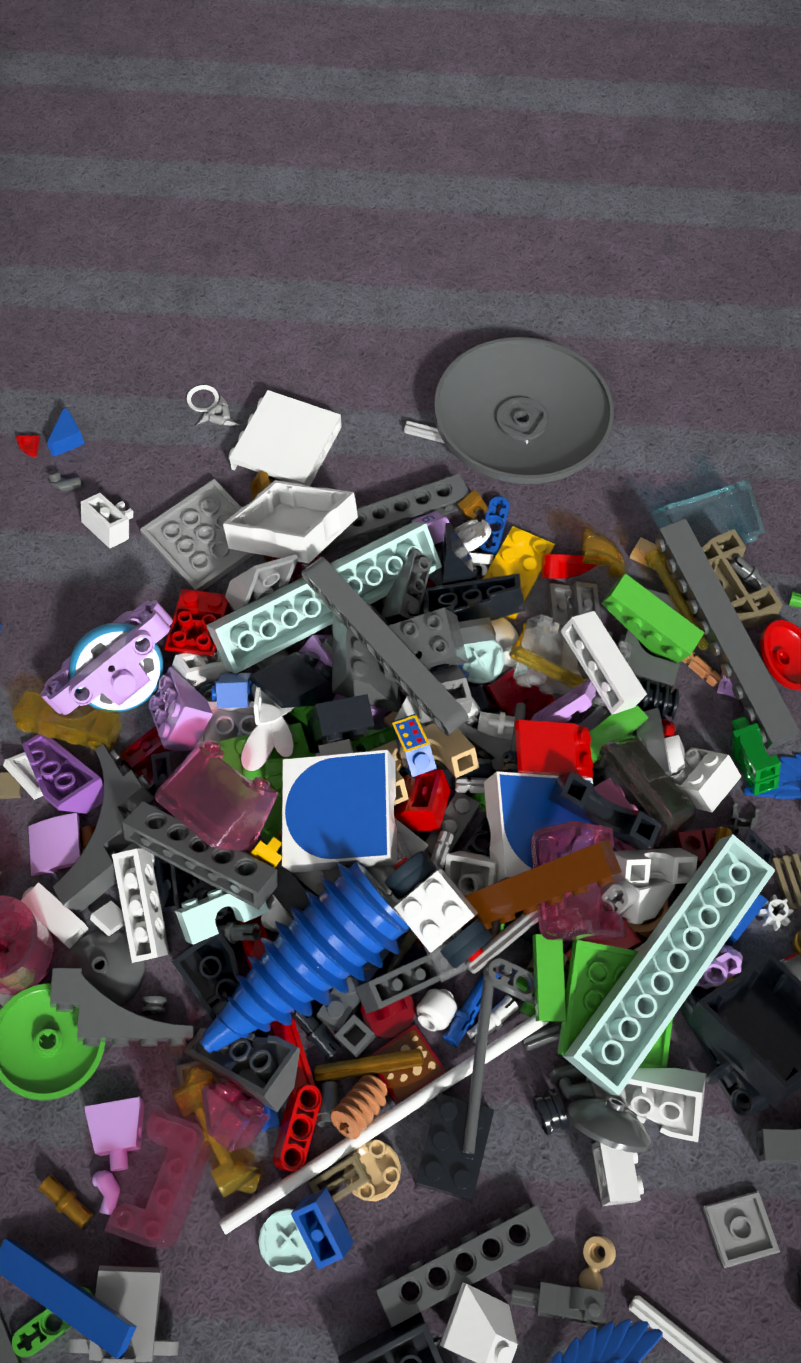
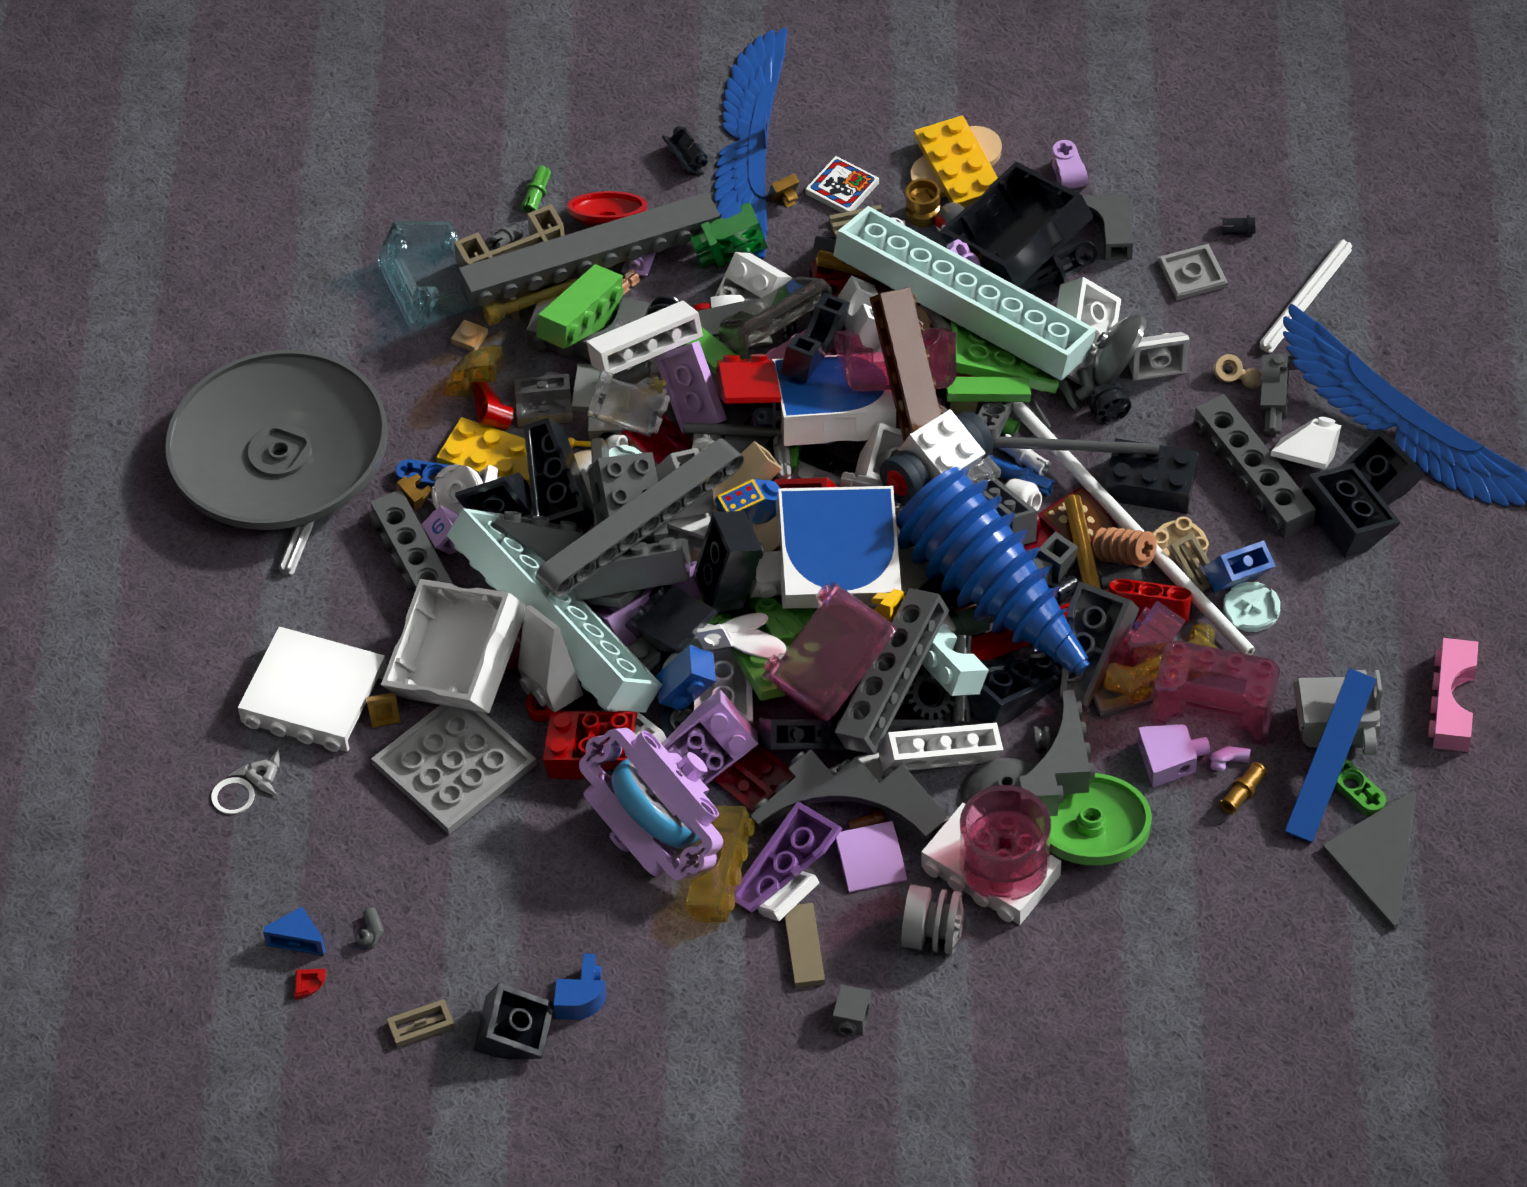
camera: 90 degrees left, 10 degrees down
white brick [81,493,133,548] -> none
white tile [90,901,125,936] -> none
dark grey piece [729,802,760,834] -> none

